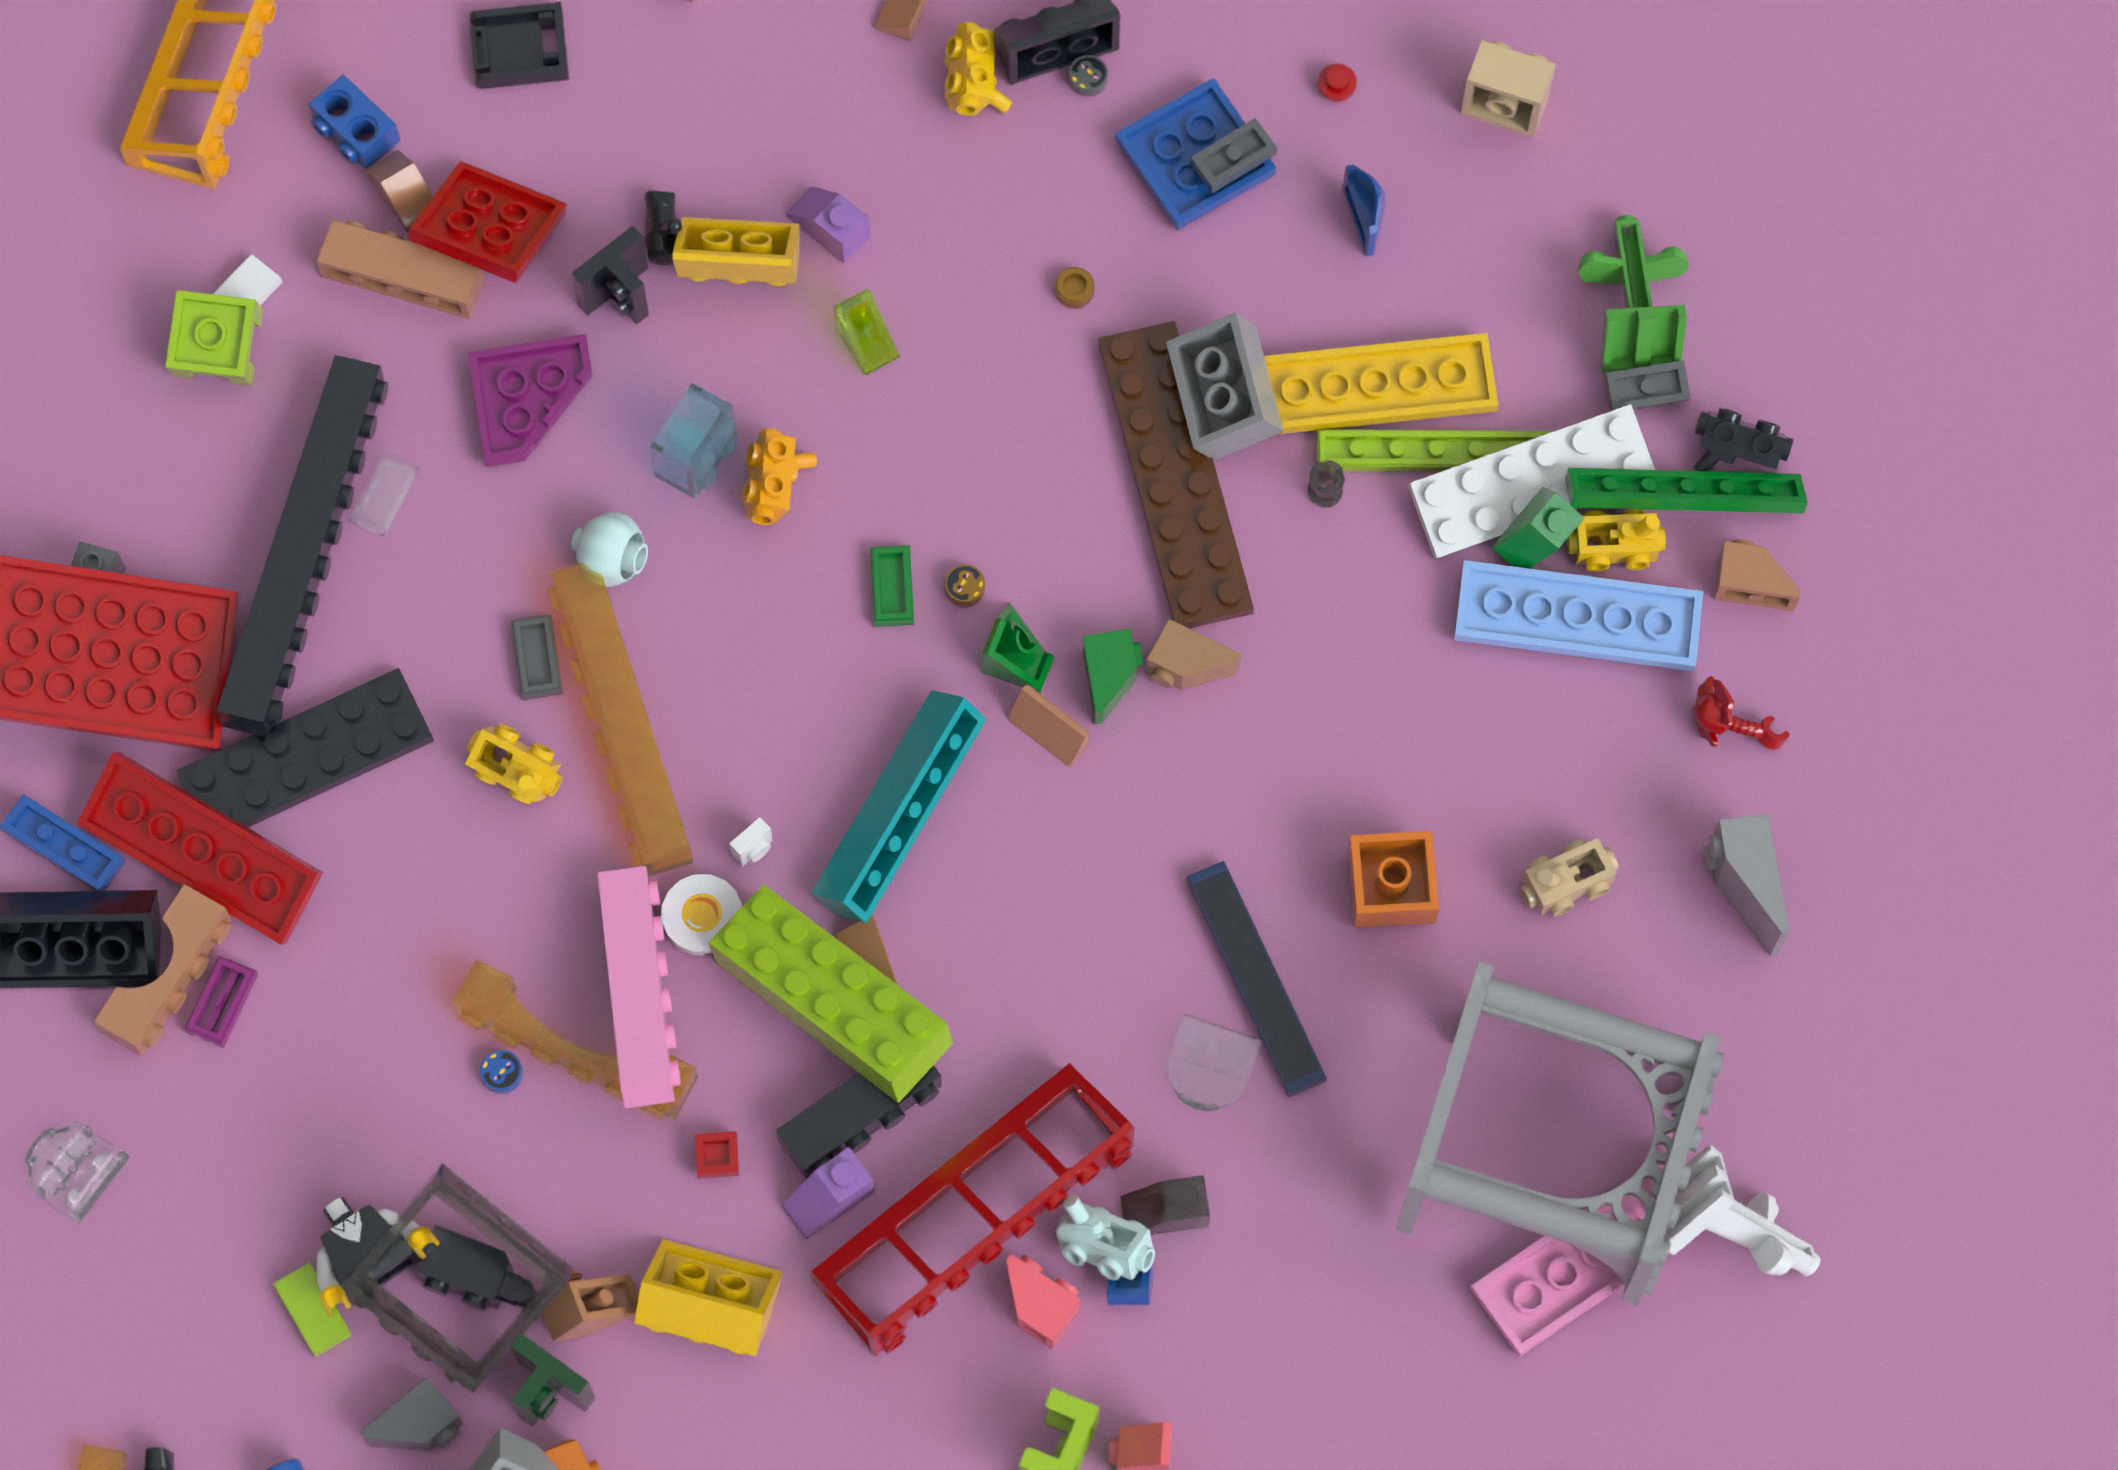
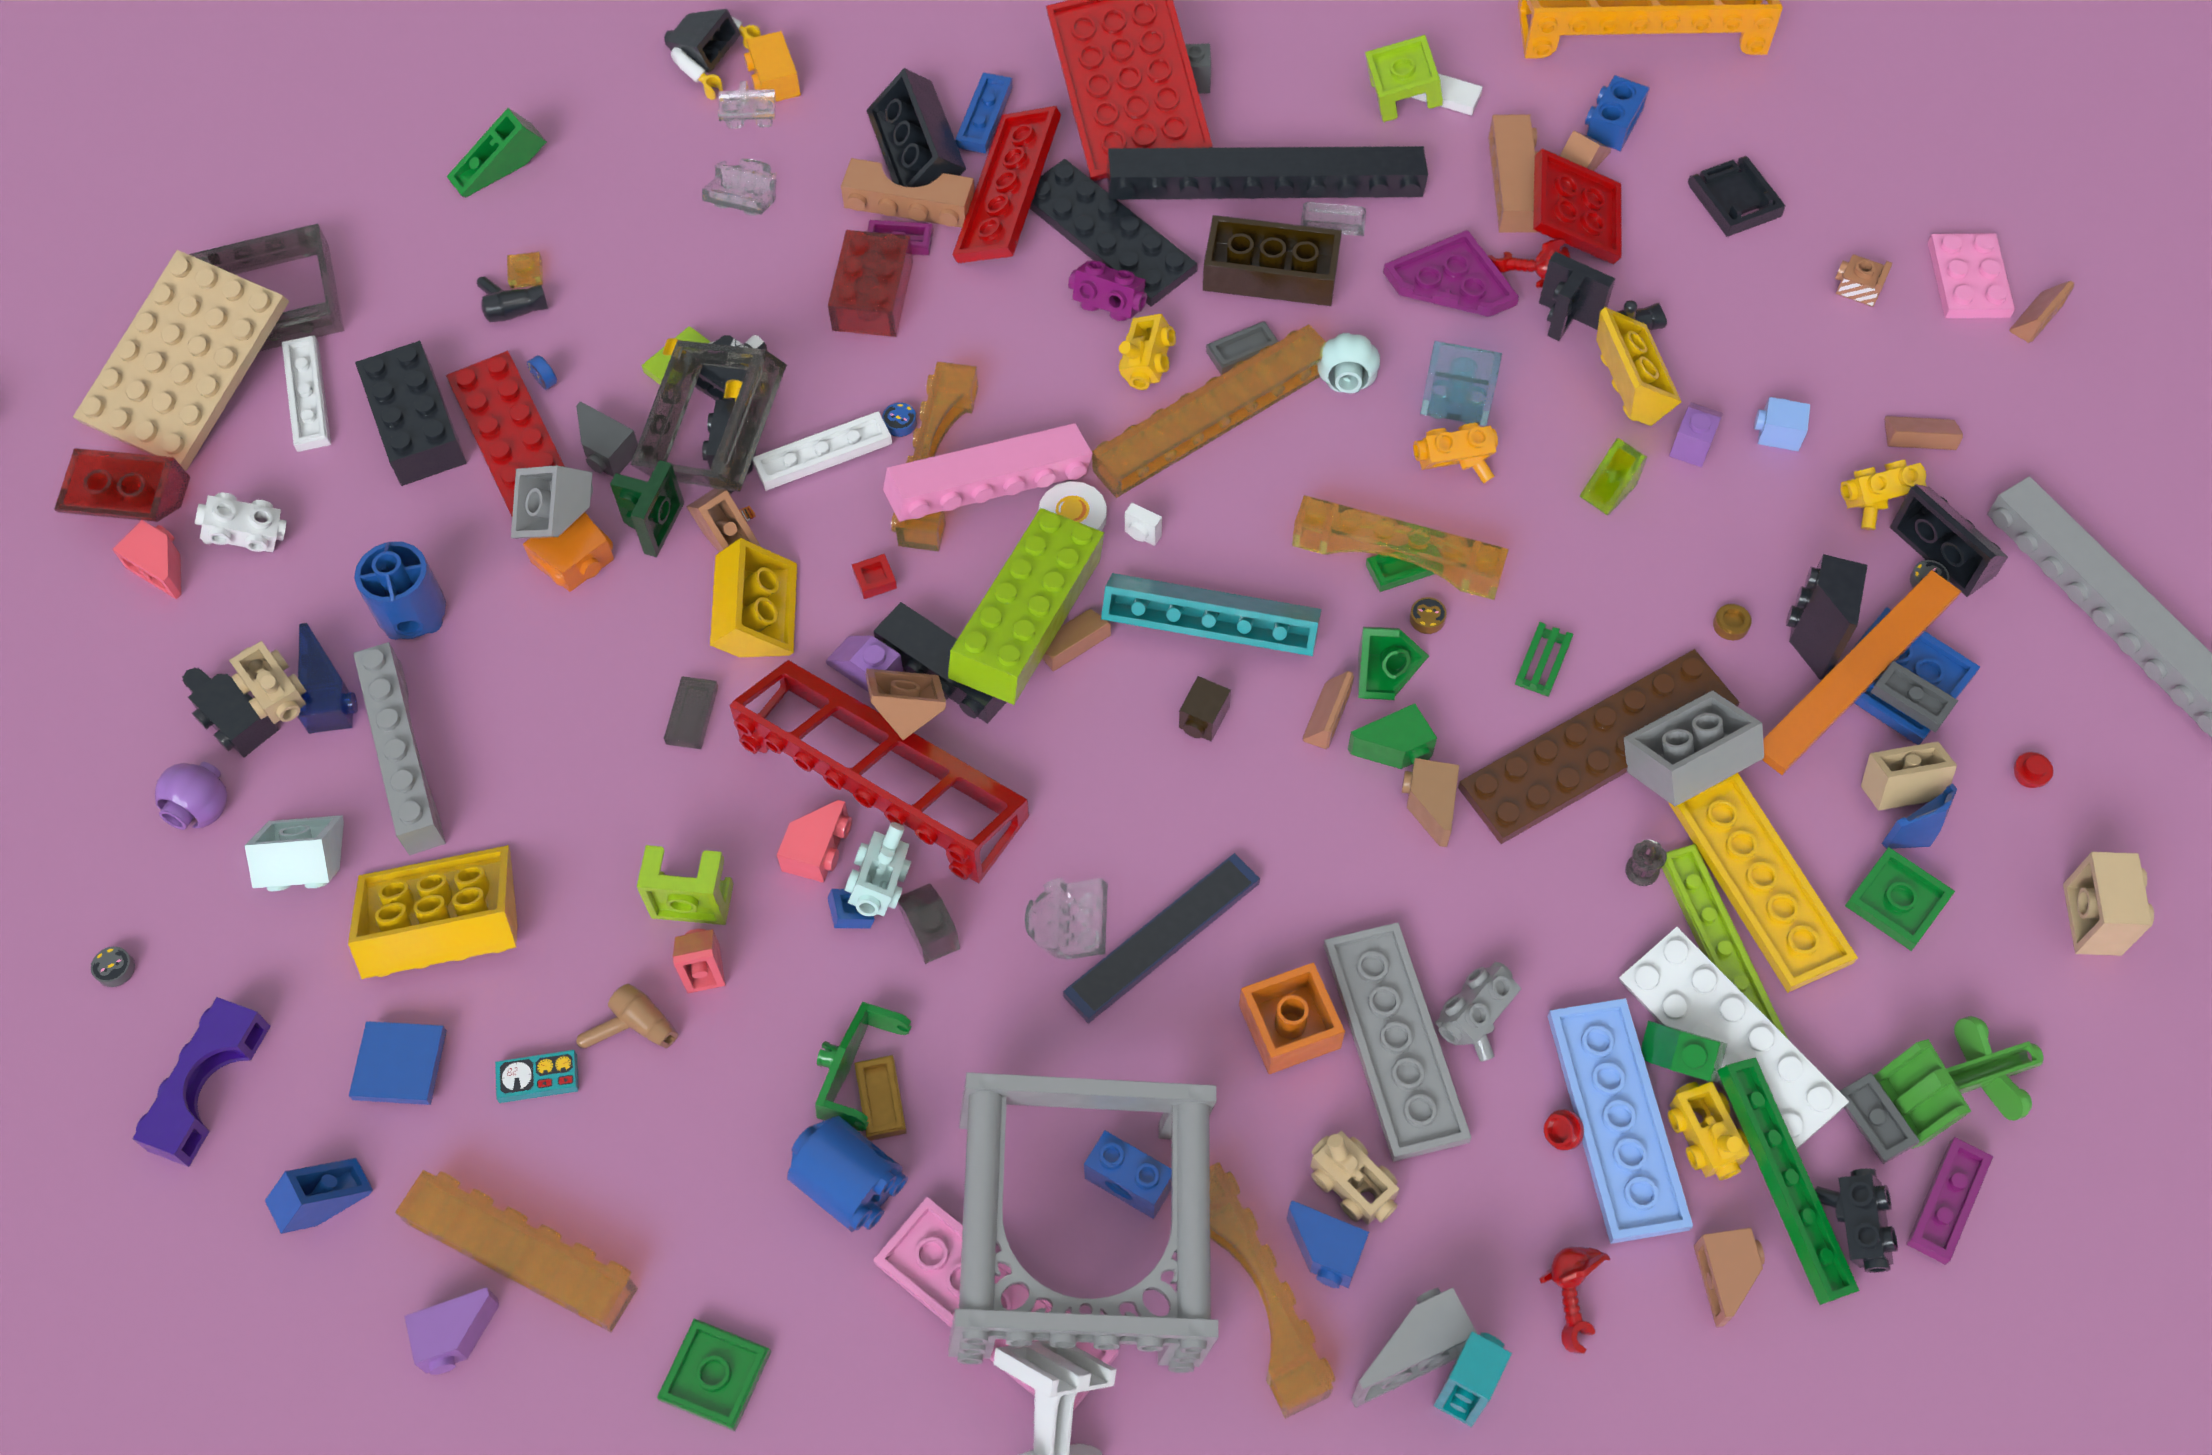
camera: 75 degrees right, 10 degrees down
none -> clear smoke tile [664,676,718,749]
none -> white plate [752,411,892,491]
none -> blue cylinder [787,1116,908,1232]
none -> green piece [815,1002,911,1131]
none -> clear red brick [828,230,913,337]
none -> pearl gold tile [854,1055,907,1141]
none -> nougat slope [865,668,946,740]
none -> magenta brick [1068,260,1147,321]
none -> blue brick [1084,1130,1171,1219]
none -> dark brown brick [1179,676,1231,742]
none -> dark brown brick [1202,215,1342,306]
none -> clear yellow arch [1210,1162,1335,1419]
none -> blue slope [1286,1200,1369,1288]
none -> clear yellow arch [1292,495,1509,600]
none -> light grey plate [1324,922,1471,1162]
none -> teal brick [1434,1331,1512,1427]
none -> light grey brick [1435,962,1521,1061]
none -> red piece [1488,239,1571,288]
none -> green tile [1515,622,1573,697]
none -> red plate [1544,1109,1584,1150]
none -> light blue brick [1754,397,1810,451]
none -> orange tile [1762,570,1961,776]
none -> black slope [1786,554,1868,680]
none -> green plate [1845,847,1955,951]
none -> tan brick [1861,741,1957,811]
none -> magenta plate [1906,1137,1994,1265]

